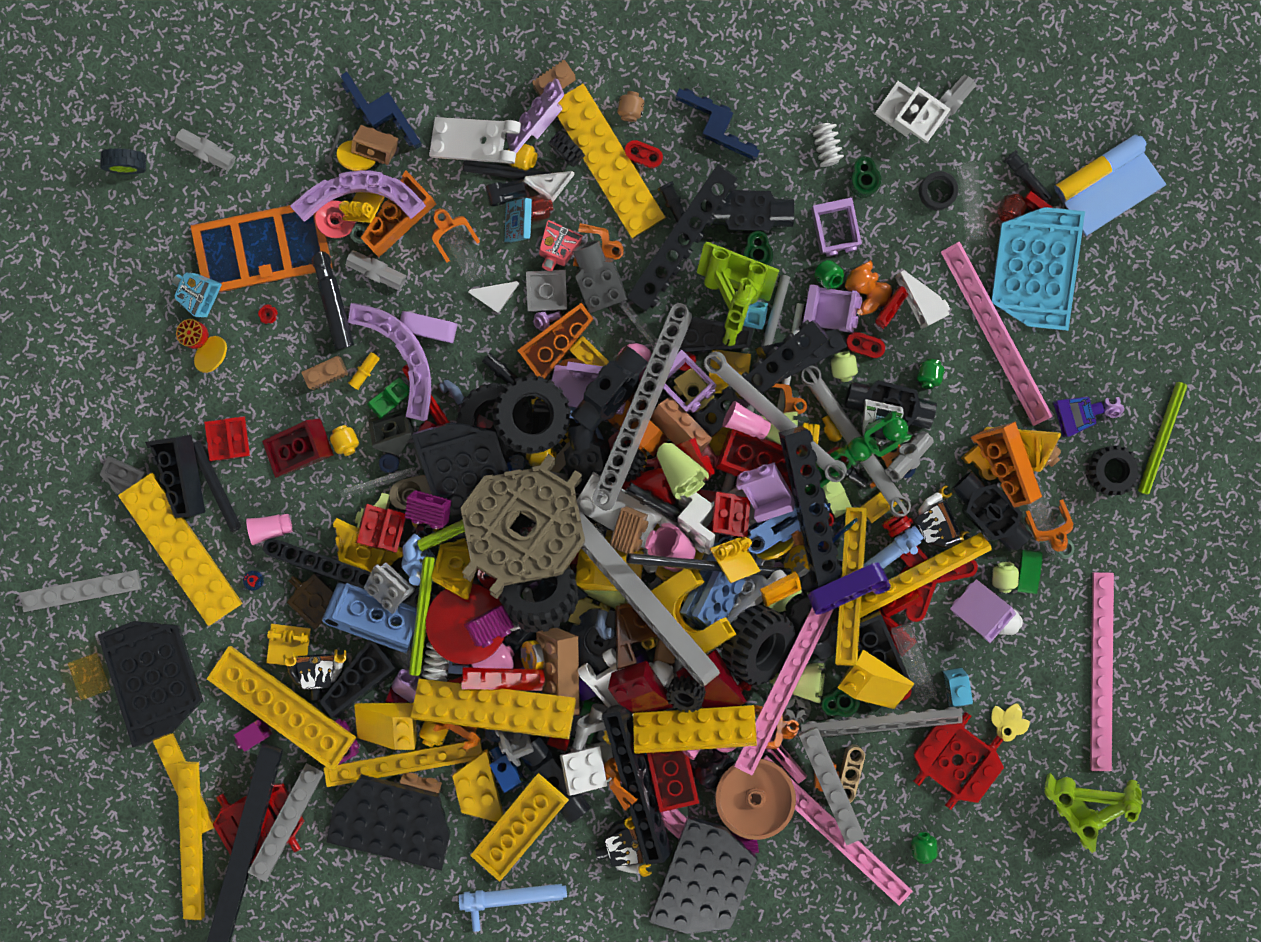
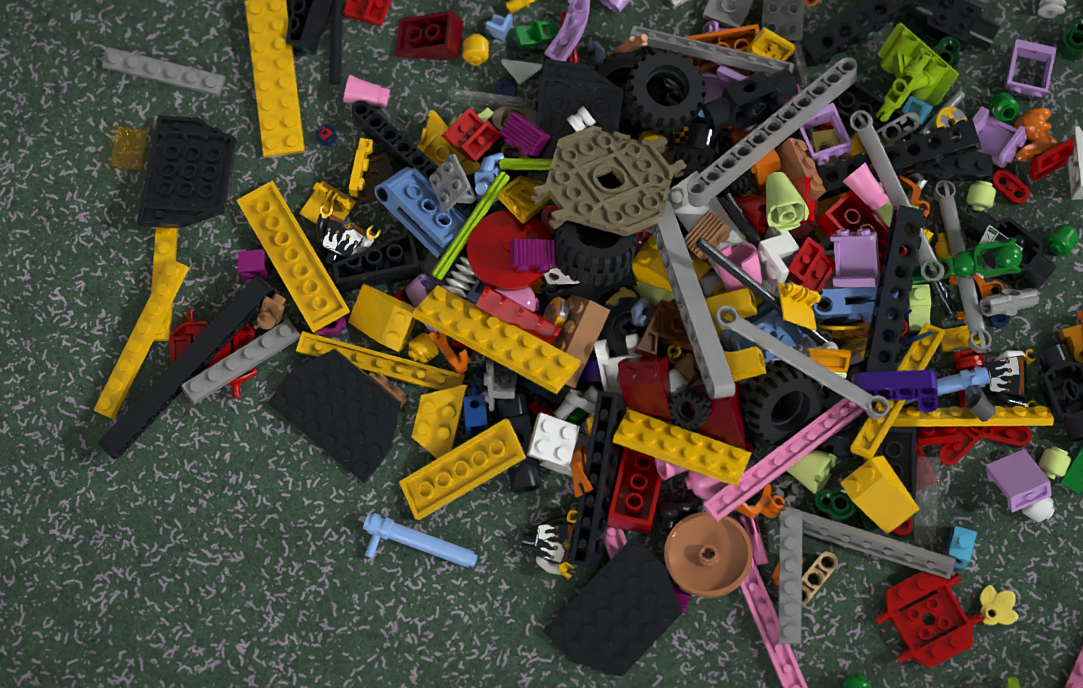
camera: 30 degrees right, 15 degrees down
none -> medium nougat hips [257,293,286,330]
none -> yellow hinge [349,138,373,197]
none -> light blue panel [485,14,513,41]
none -> white wheel [567,106,596,132]
none -> nougat bar [607,33,648,58]
none -> light grey plate [630,26,794,75]
none -> light grey piece [714,306,890,420]
none -> yellow slope [745,27,796,75]
none -> light grey beam [876,112,920,147]
none -> piece [933,107,967,140]
none -> dark grey piece [964,385,995,422]

